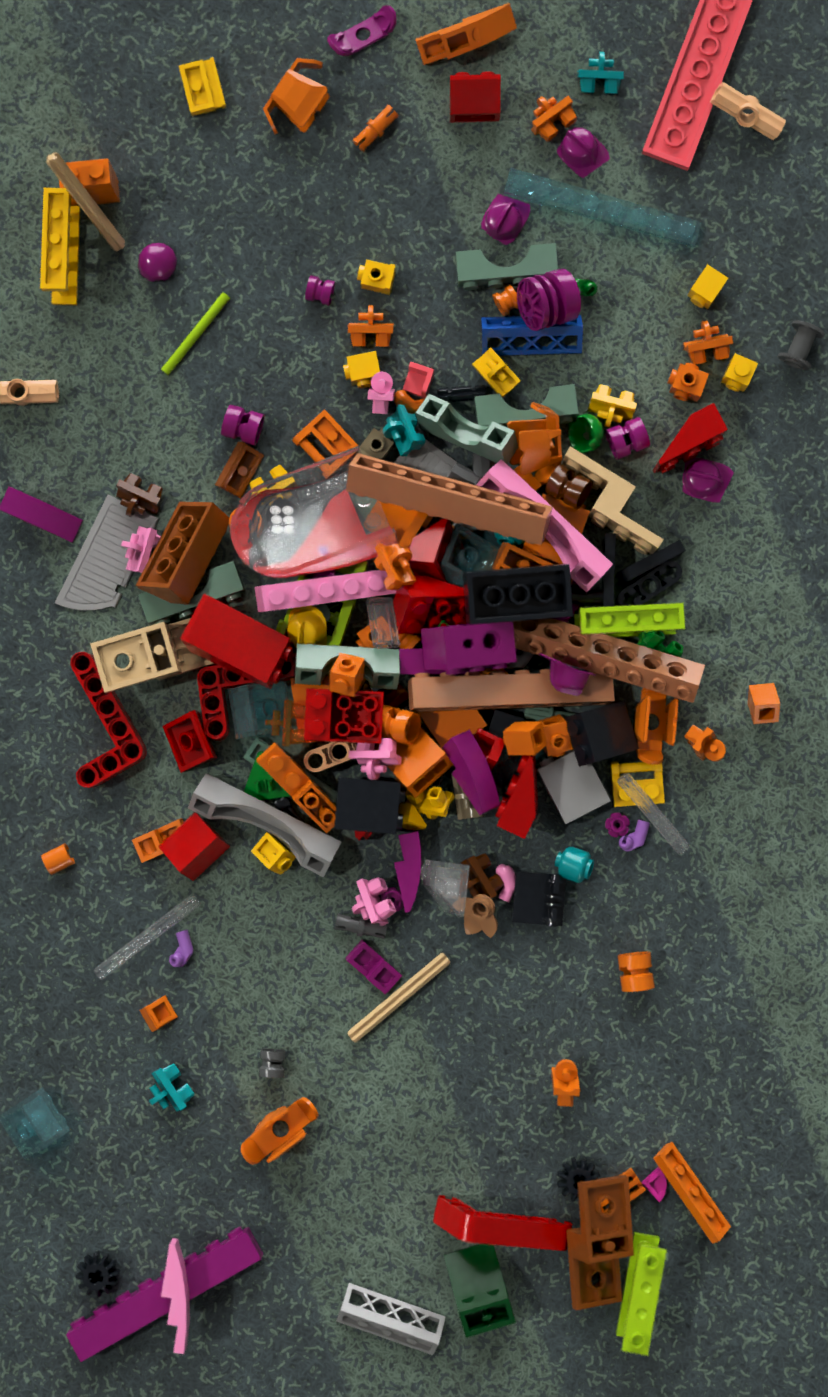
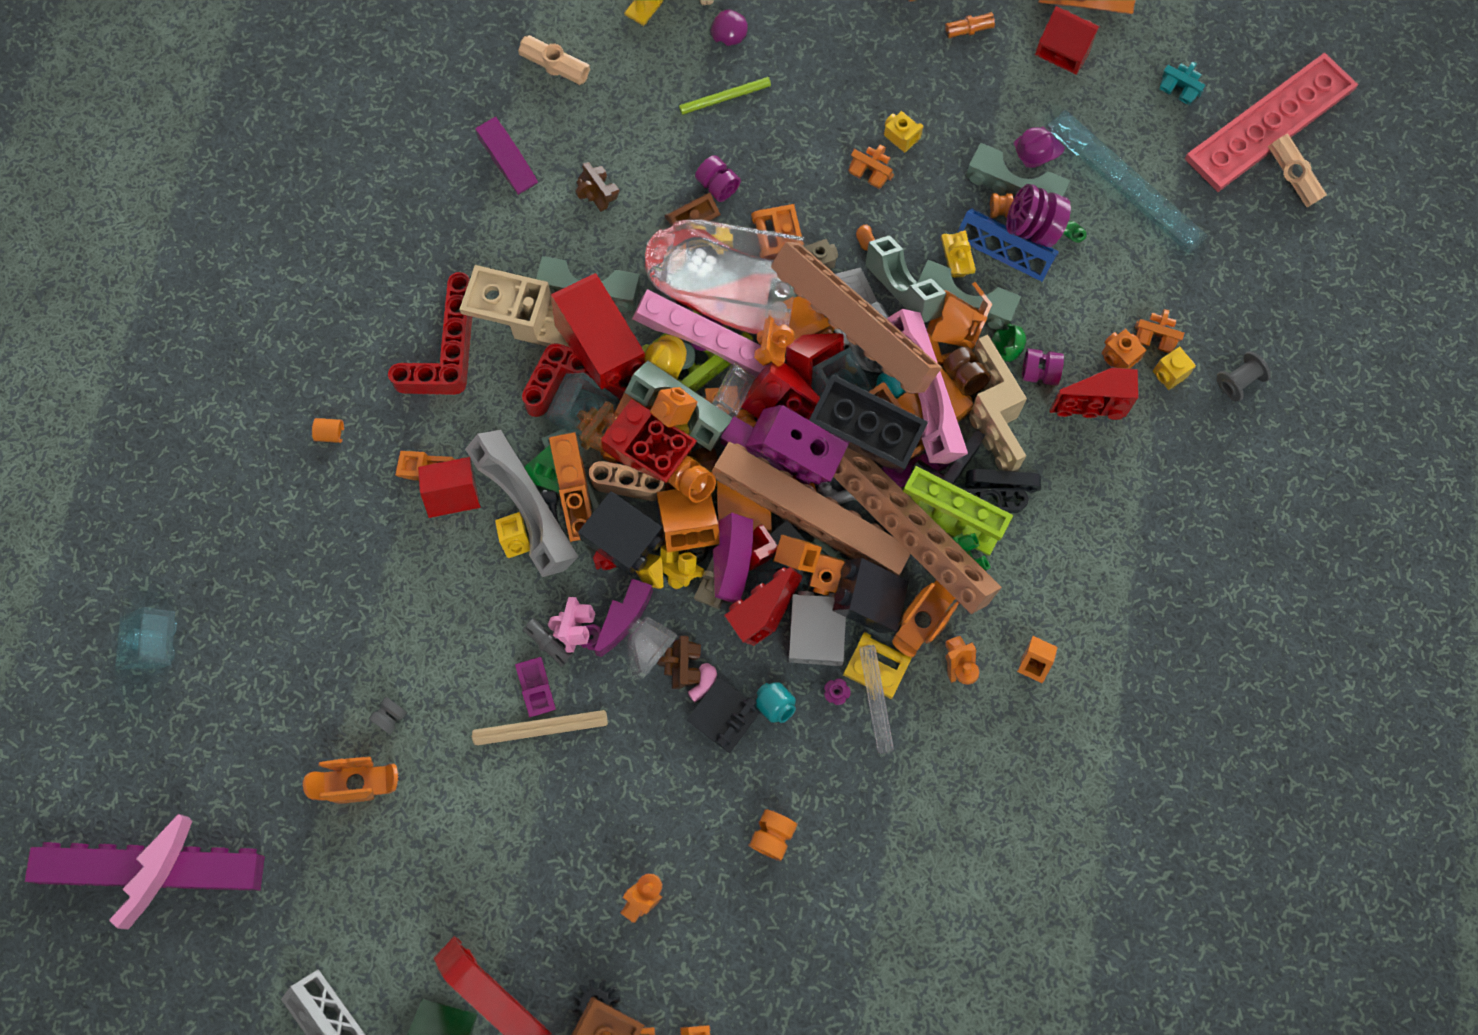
camera: 25 degrees right, 15 degrees down
light grey piece [55,495,159,611] -> none
black gear [76,1251,120,1297] -> none
clear axle [94,894,201,980] -> none
bright pink hips [121,526,161,573] -> none
dark orange slope [135,502,229,605] -> none
orange slope [139,995,178,1032] -> none
teal hips [149,1064,195,1112] -> none
red slope [162,710,217,773] -> none
medium lavender arm [169,929,193,967] -> none
magenta wheel [305,275,335,306] -> none
yellow brick [343,351,380,388] -> none
bright pink hips [348,738,402,780] -> none
bright pink hips [368,371,395,414] -> none
teal hips [383,404,426,457] -> none
coral panel [402,362,434,398] -> none
black axle [437,384,486,402] -> none
medium nougat plate [451,894,498,938] -> none
orange hips [531,95,577,142] -> none
magenta piece [539,653,596,696] -> none
magenta piece [557,127,610,178] -> none
yellow hips [588,384,637,427] -> none
medium lavender arm [619,820,650,851] -> none
magenta piece [682,458,734,503] -> none
yellow brick [687,264,728,309] -> none

